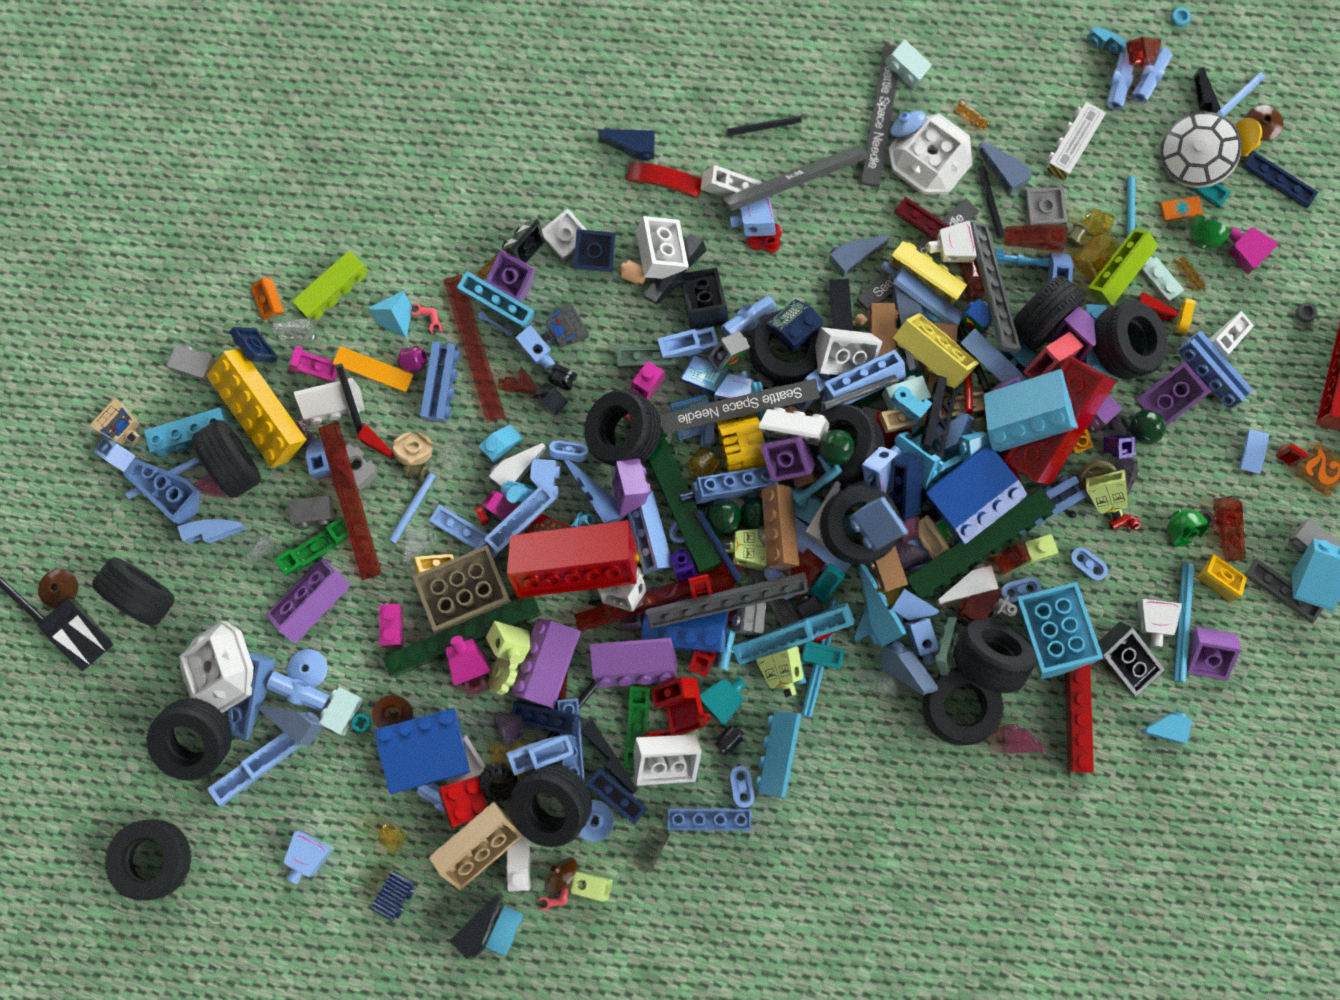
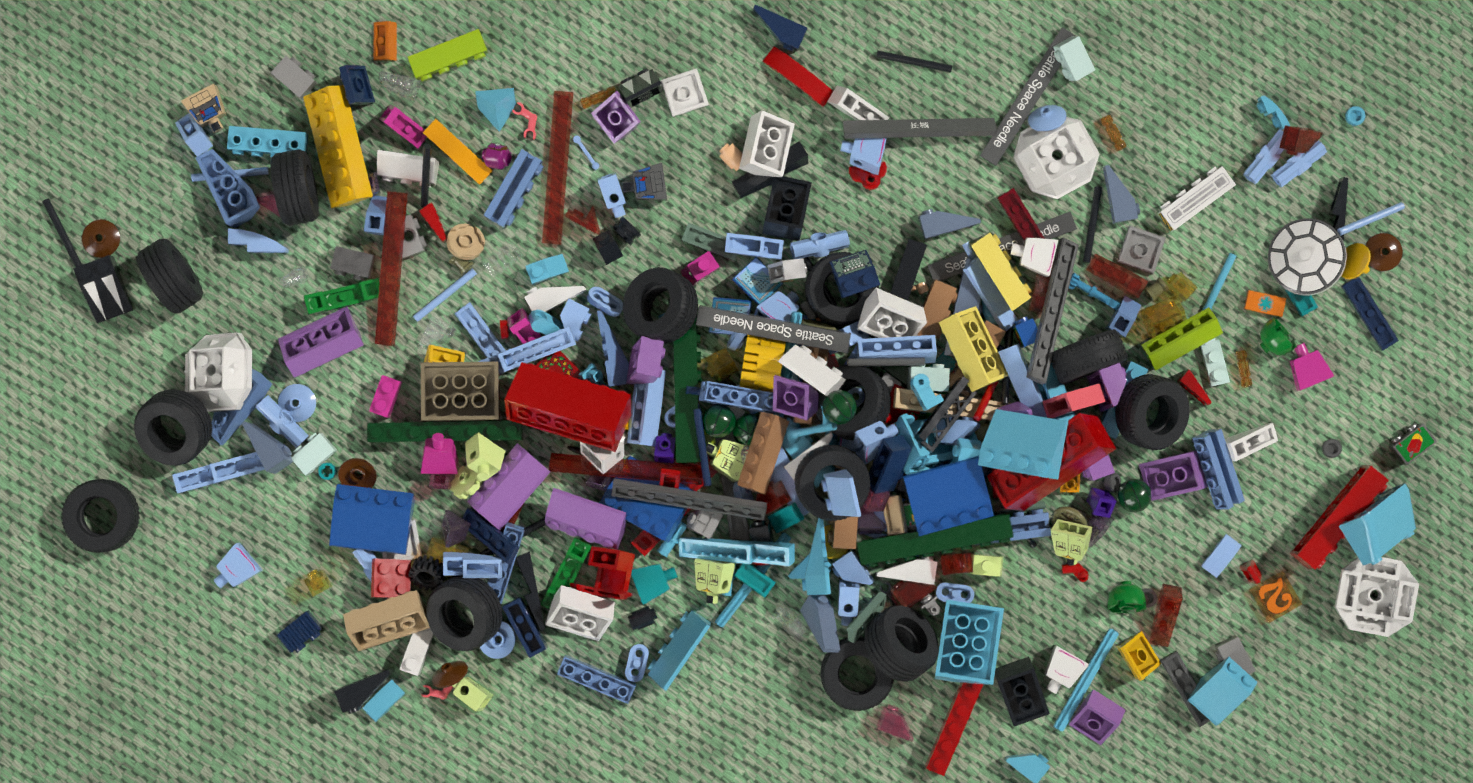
camera: 15 degrees right, 10 degrees up
medium azure brick [457,271,535,330] -> none
dark blue brick [574,229,616,272] -> none
clear smoke slope [633,825,670,874] -> none
light blue plate [1070,547,1108,581] -> none
yellow beam [1175,298,1196,335] -> none

